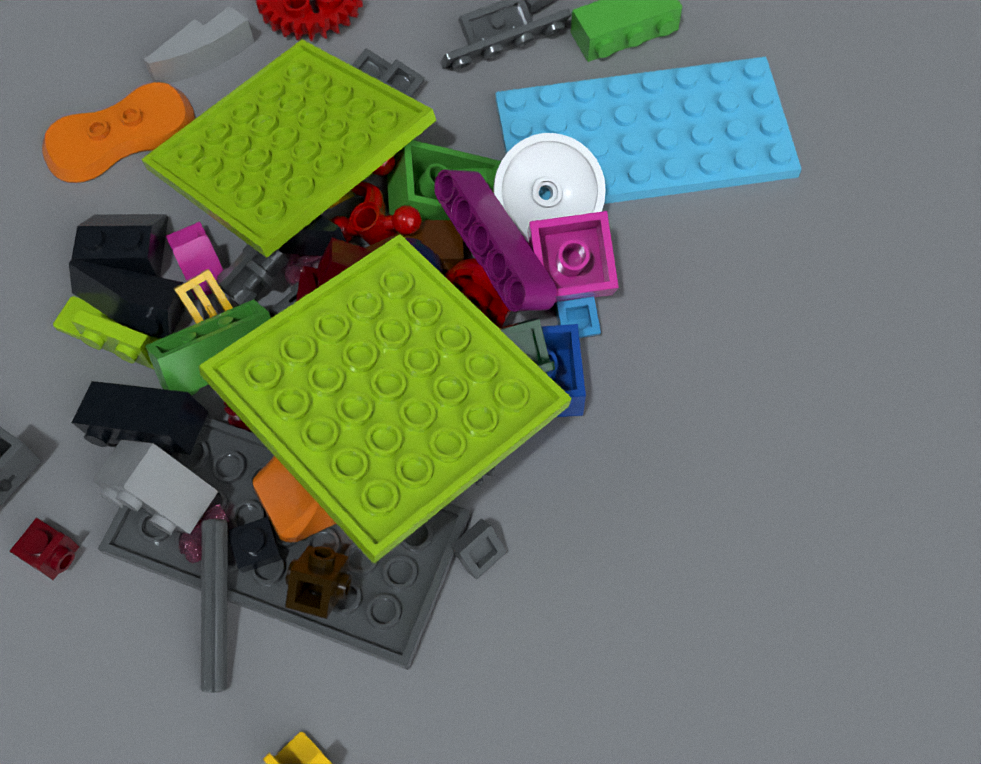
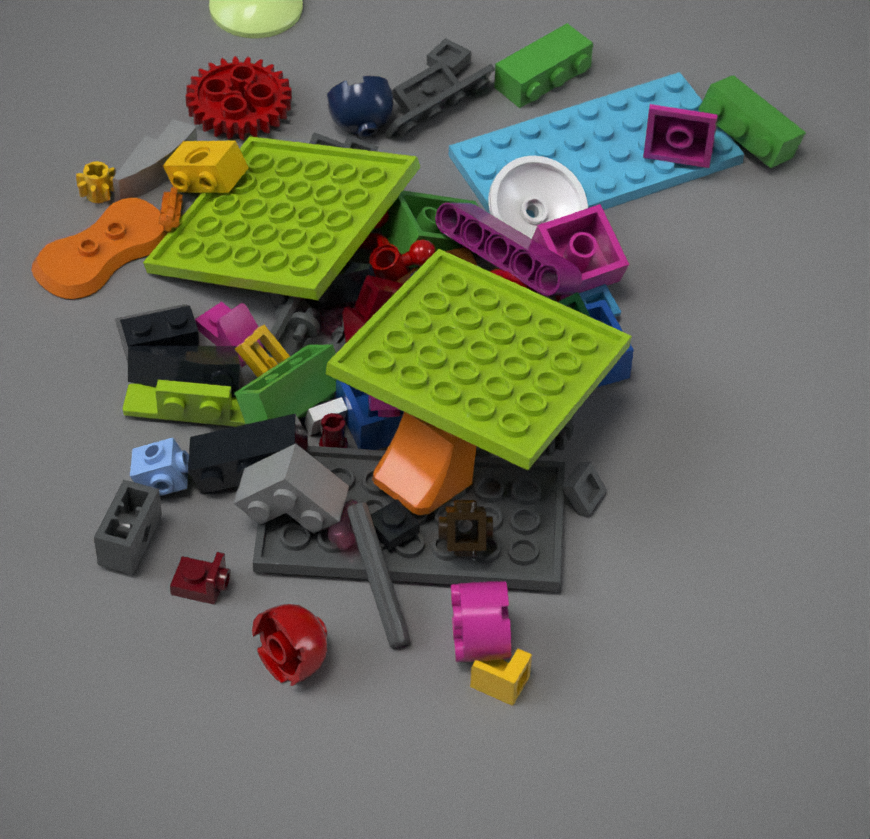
camera: 20 degrees left, 15 degrees down
none -> yellow gear [76,161,116,203]
none -> light blue brick [130,438,189,496]
none -> orange axle [159,187,183,232]
none -> yellow brick [163,141,249,193]
none -> red cylinder [252,604,327,686]
none -> dark blue cylinder [327,76,394,137]
none -> dark pink brick [450,581,511,662]
none -> dark pink slope [643,104,718,168]
none -> bright green brick [698,75,806,168]

